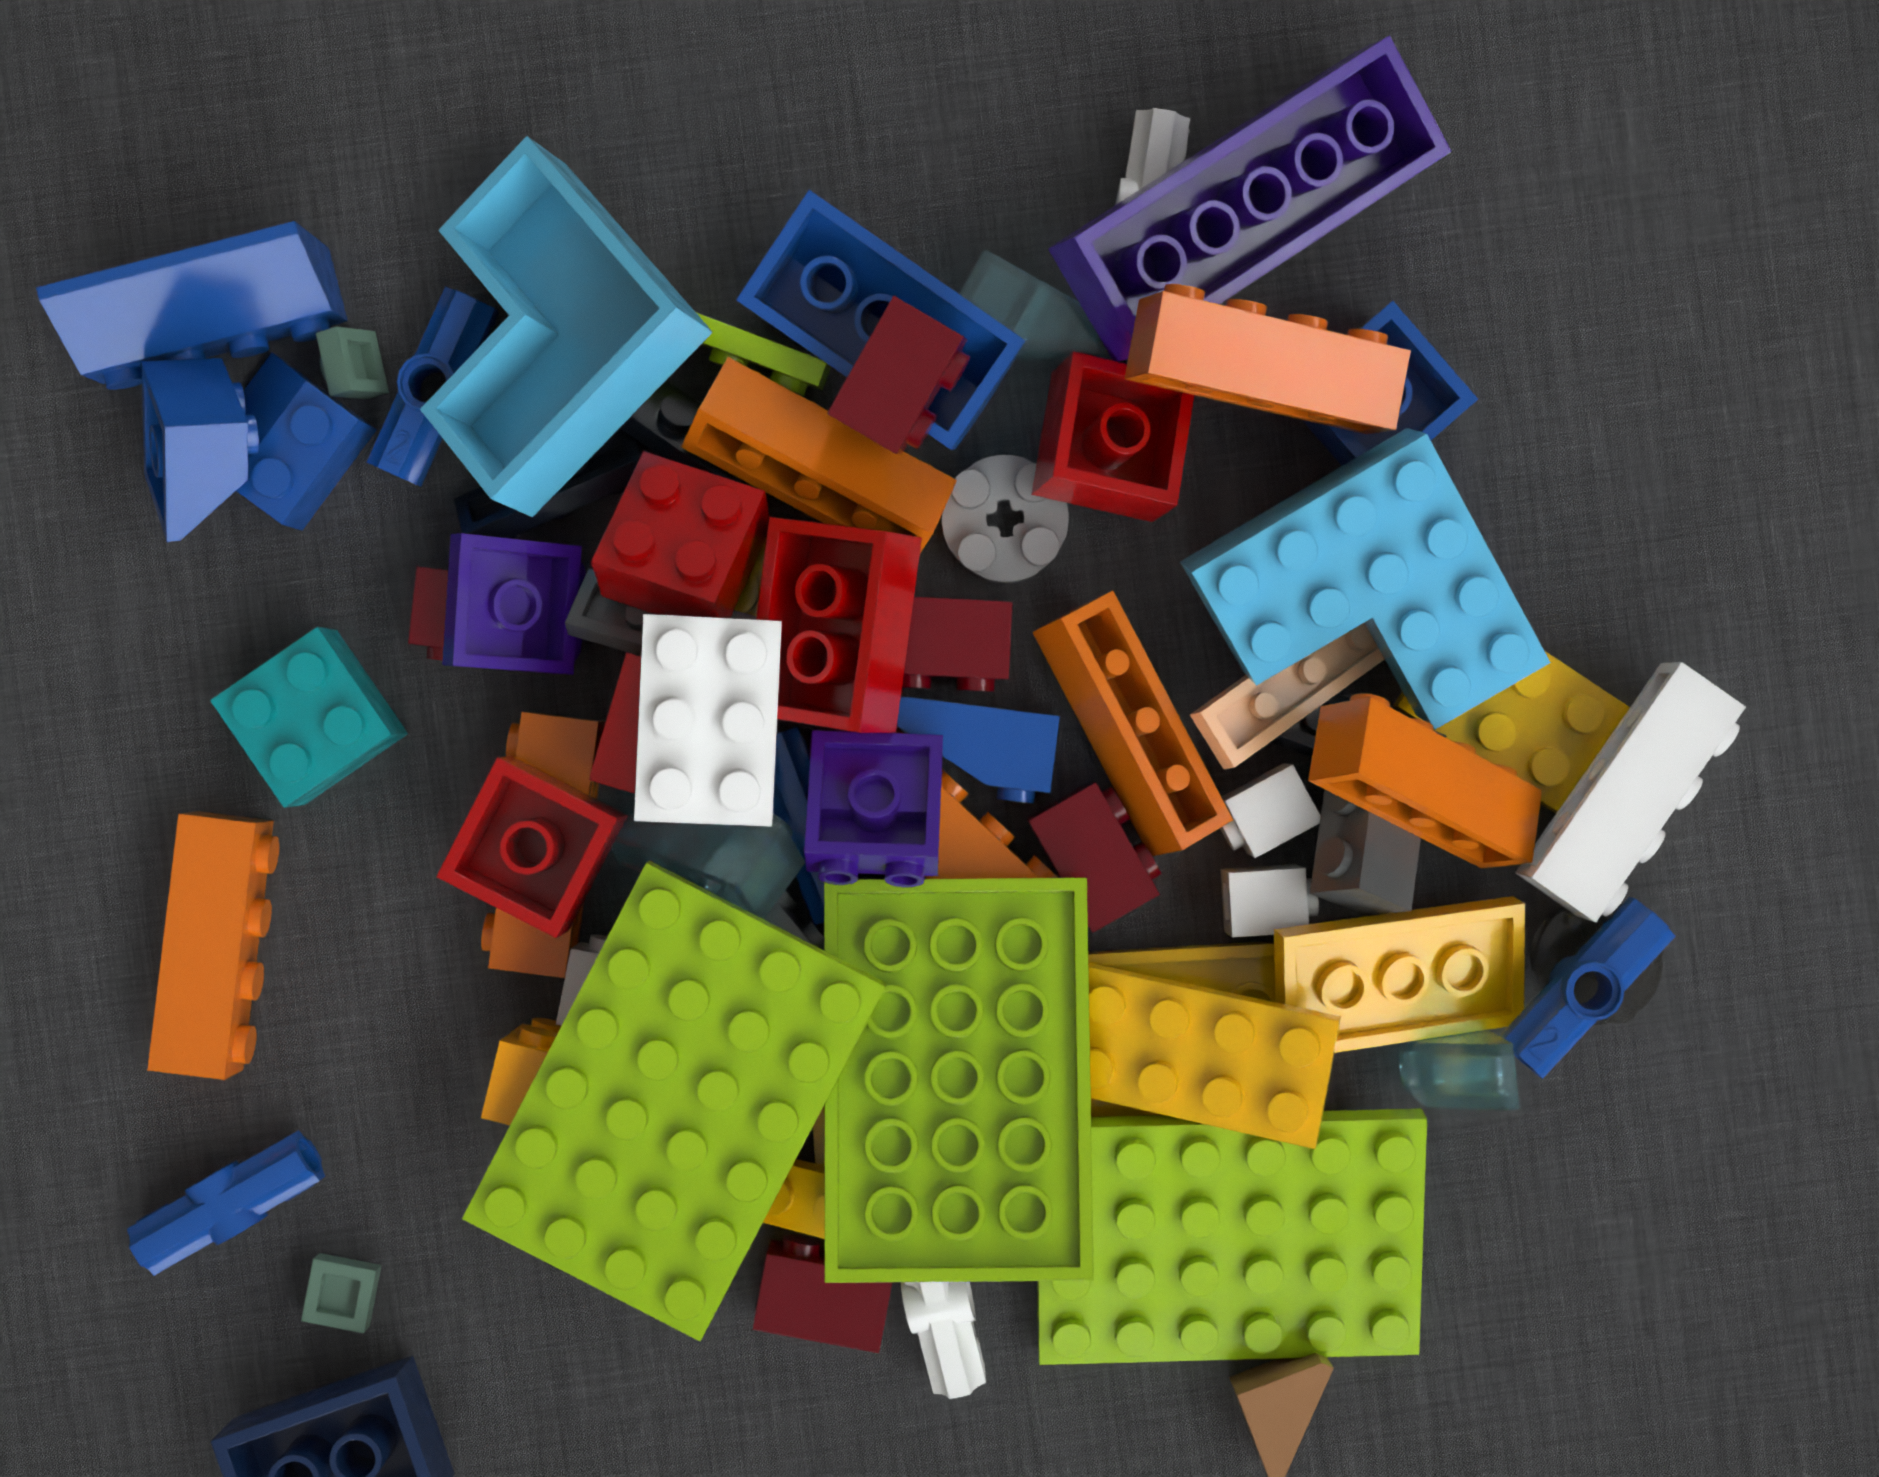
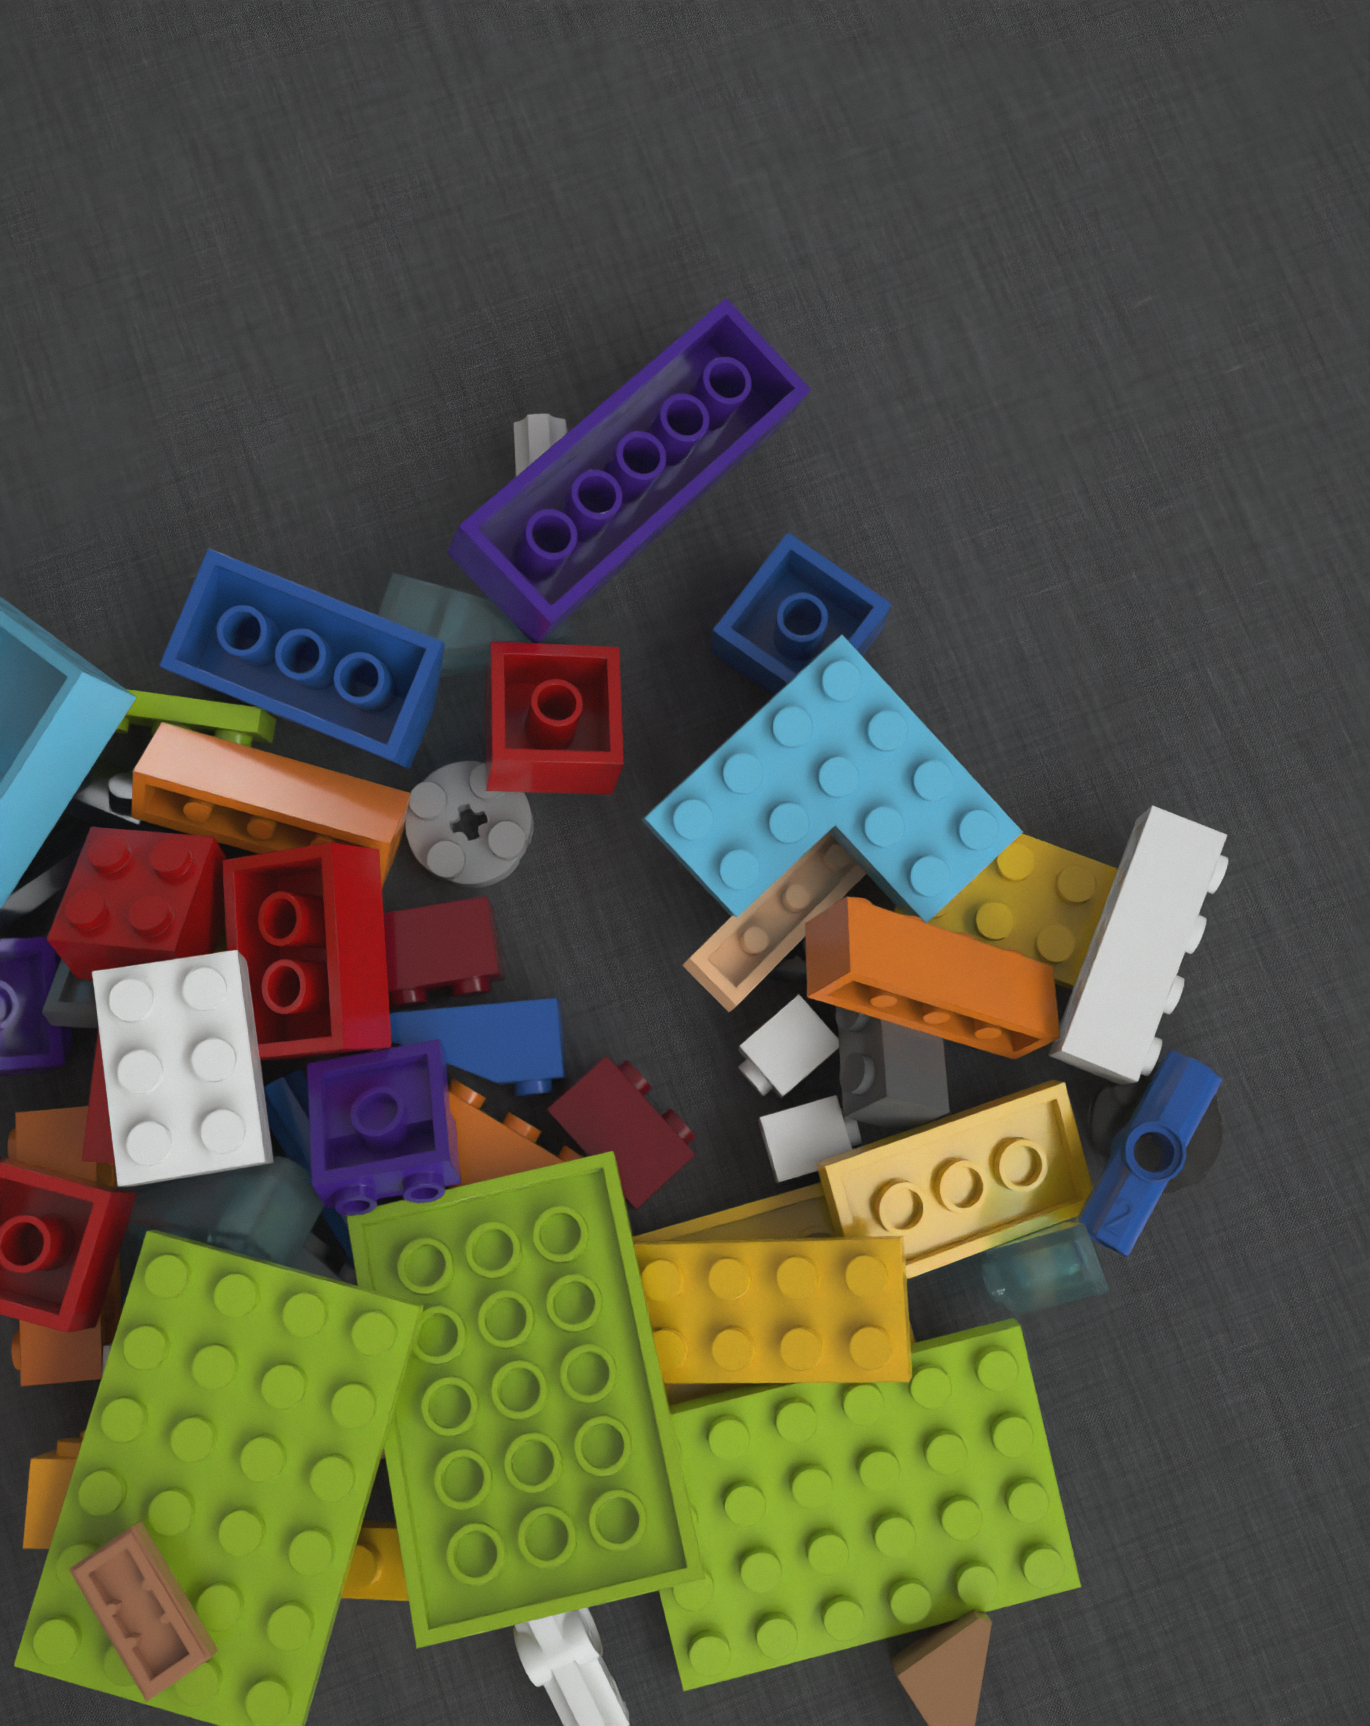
camera: 10 degrees left, 10 degrees down
dark red brick [752,1234,893,1353] -> none
dark red brick [827,296,970,454] -> none
orange brick [1032,591,1233,856] -> none
orange brick [1124,284,1411,434] -> none
none -> nougat plate [69,1521,218,1702]

